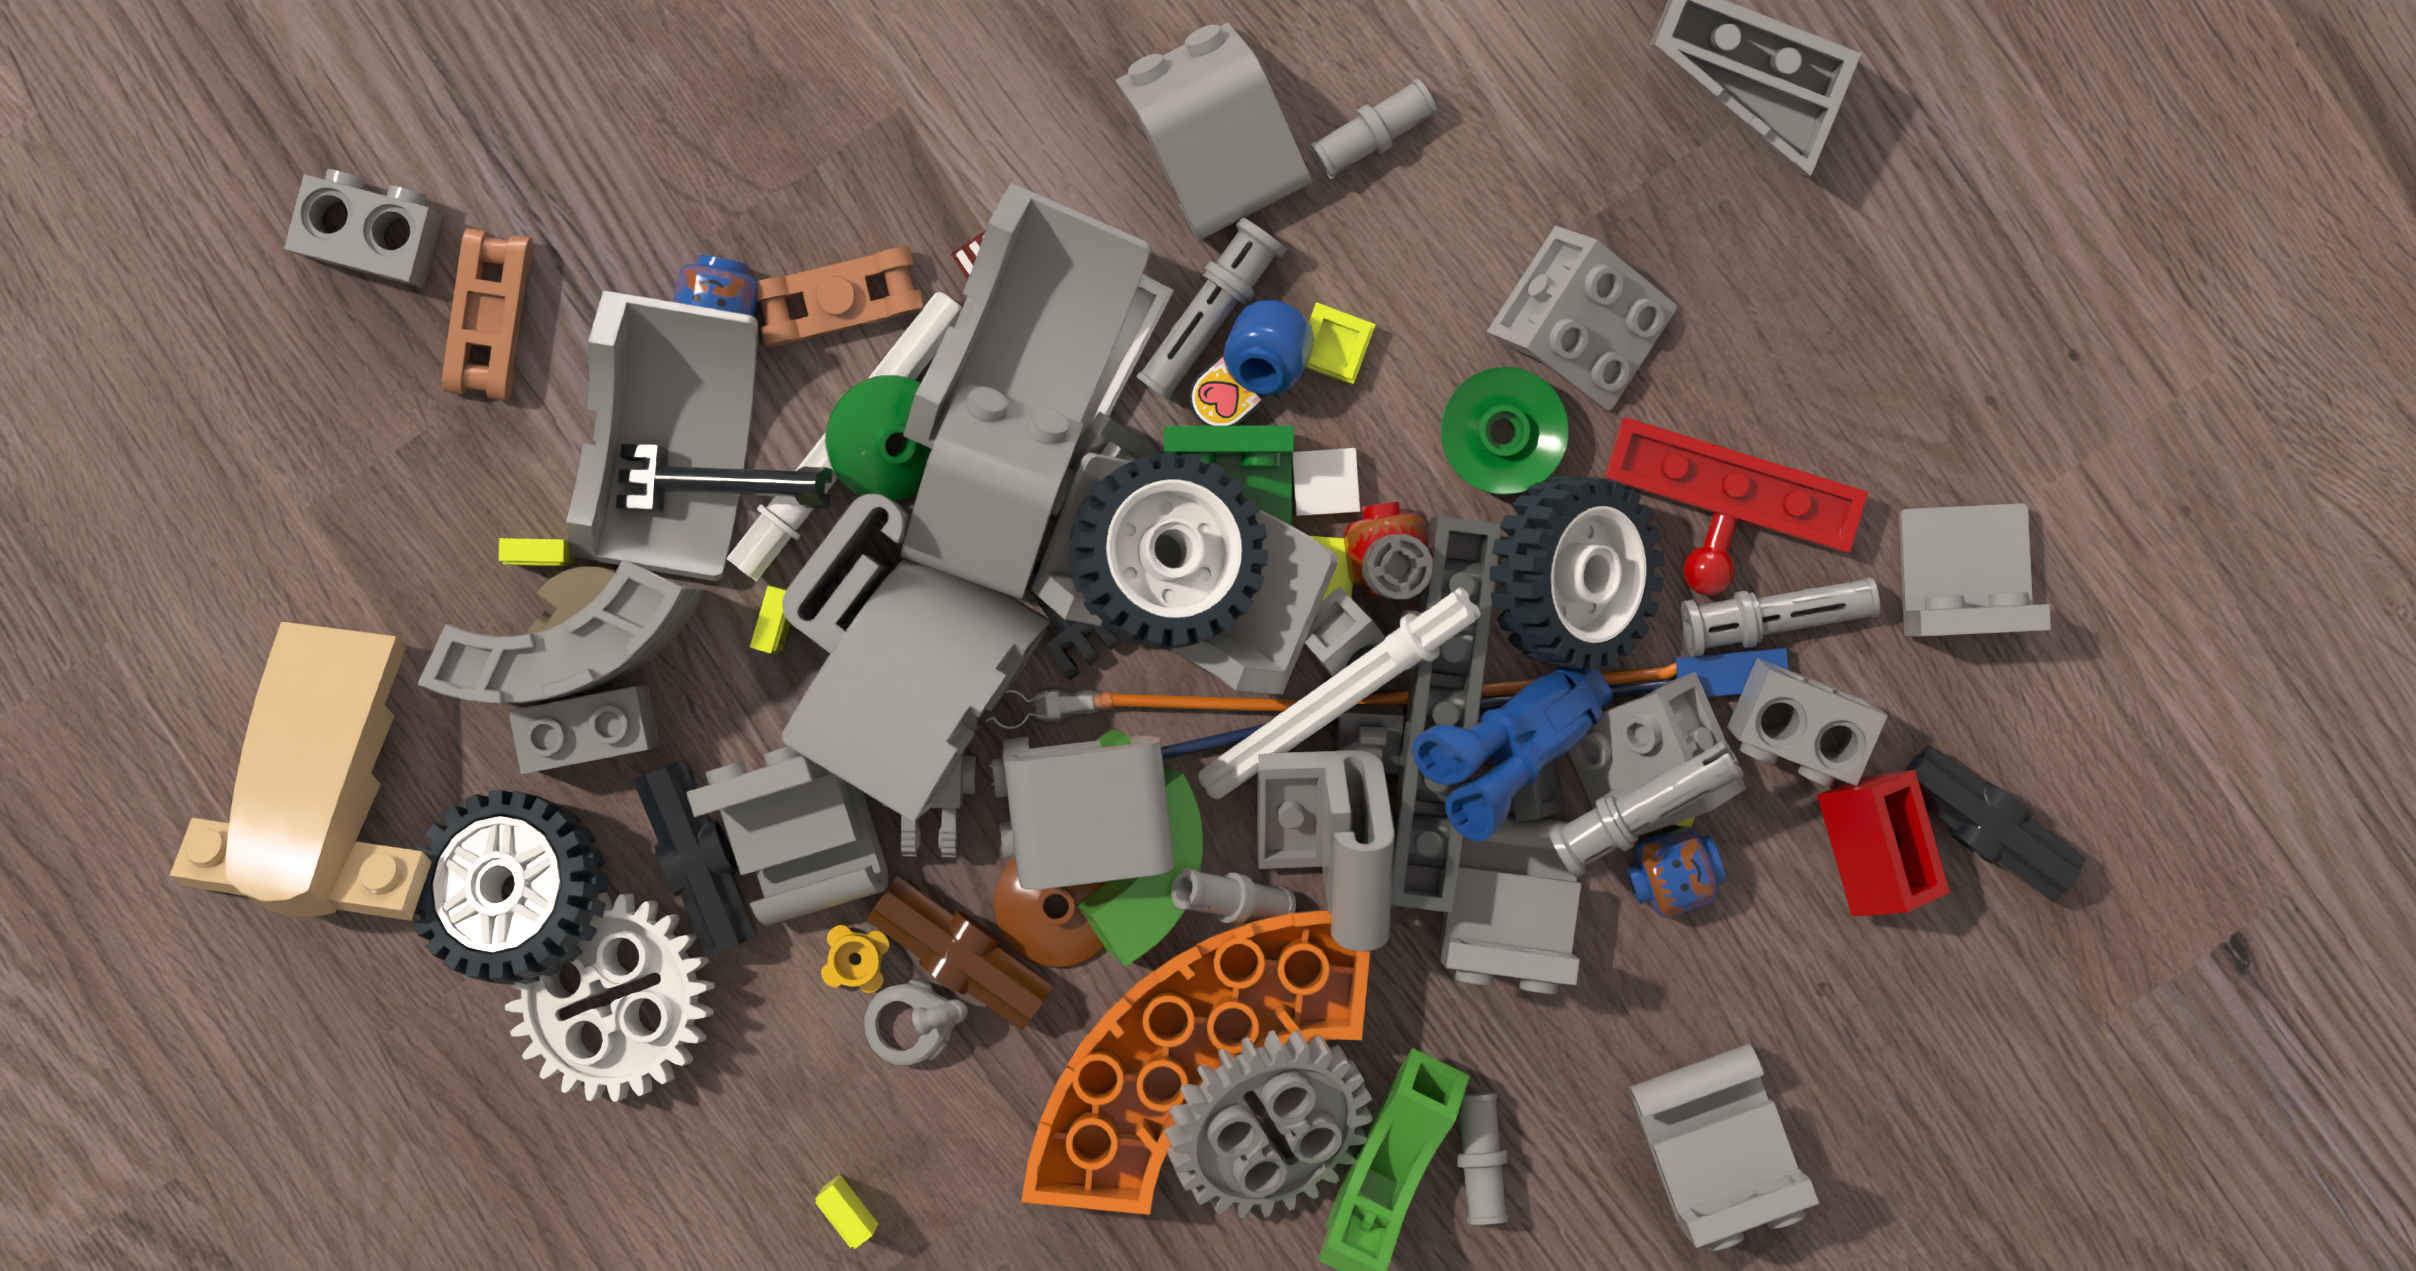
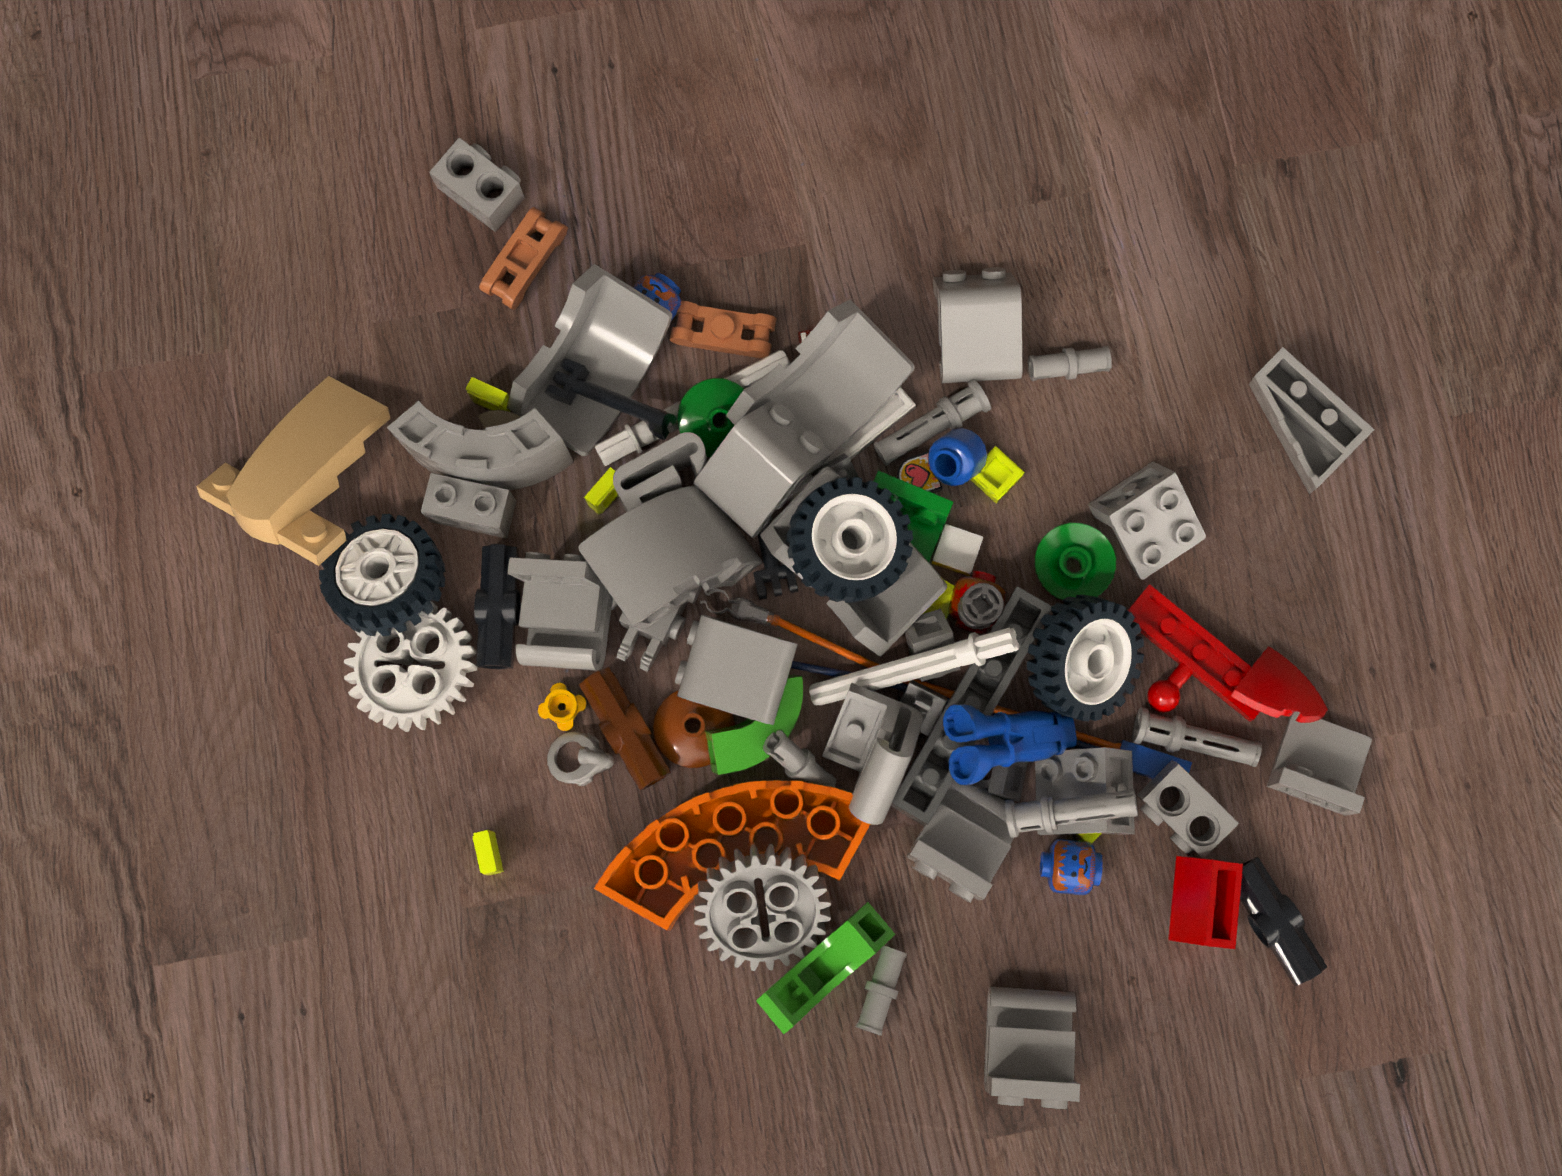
camera: 25 degrees right, 10 degrees down
none -> red brick [1231,646,1328,723]

